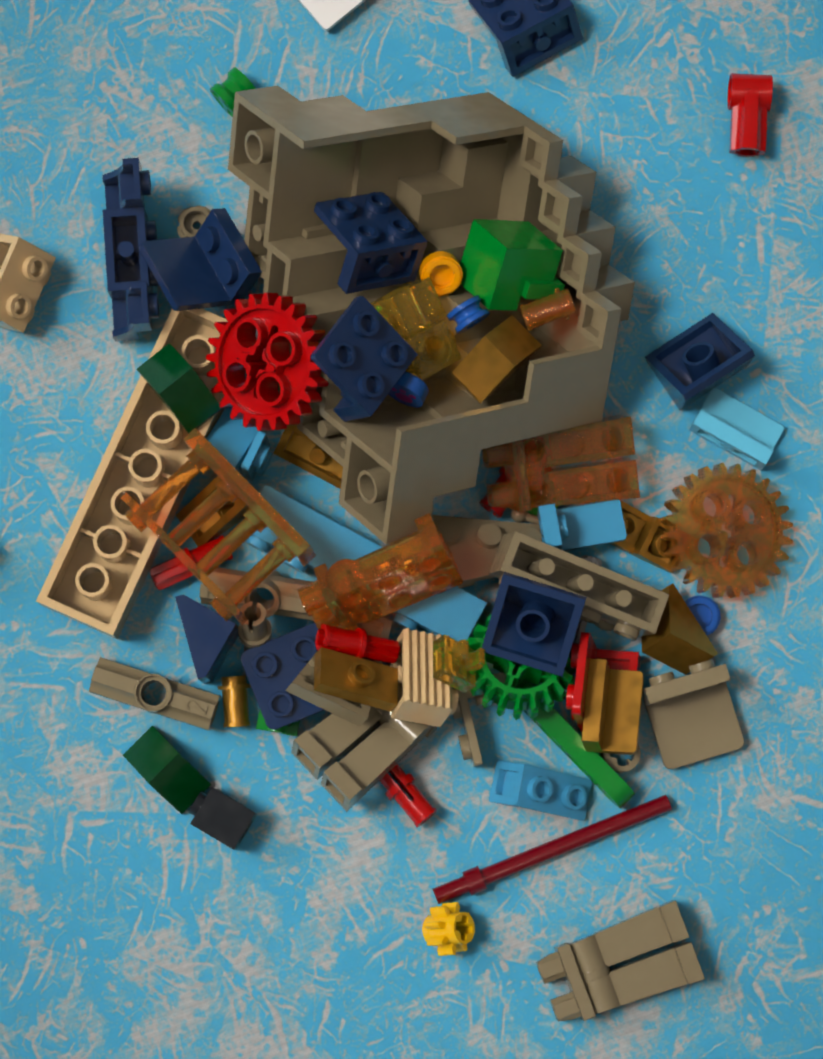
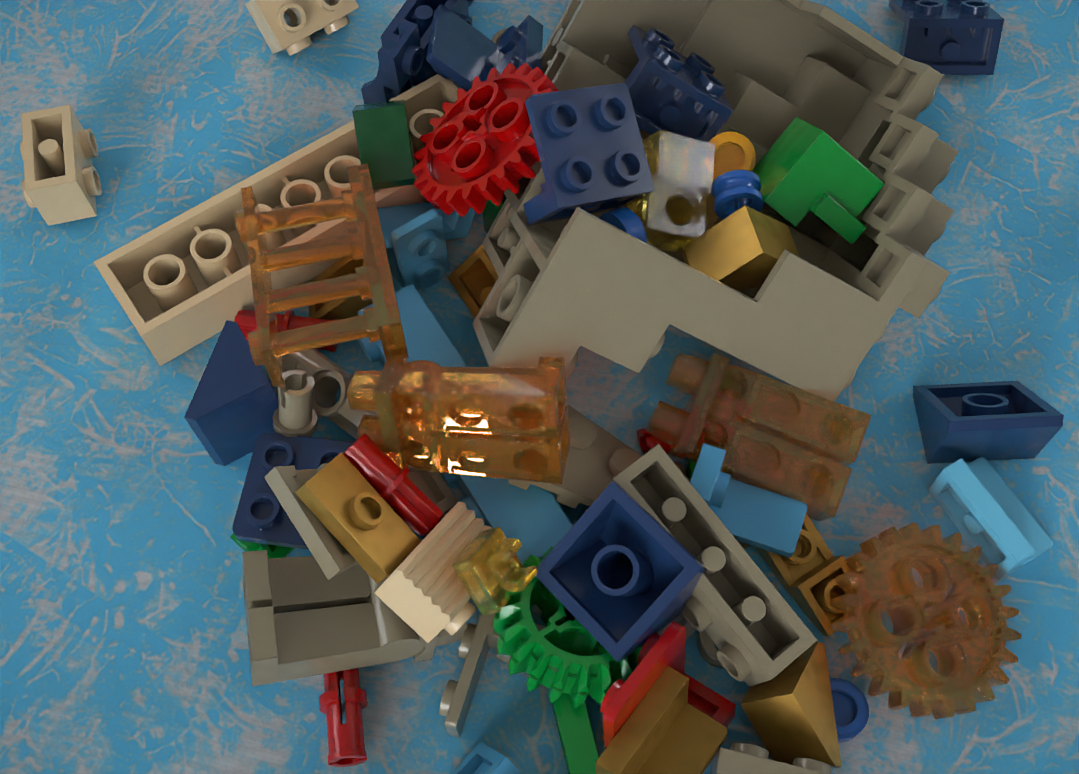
camera: 35 degrees right, 20 degrees down
dark tan piece [89,657,221,731] -> none
dark green slope [123,726,212,814] -> none
black brick [189,787,257,850] -> none
pearl gold pin [218,675,251,728] -> none
clear orange pin [519,288,576,331] -> none

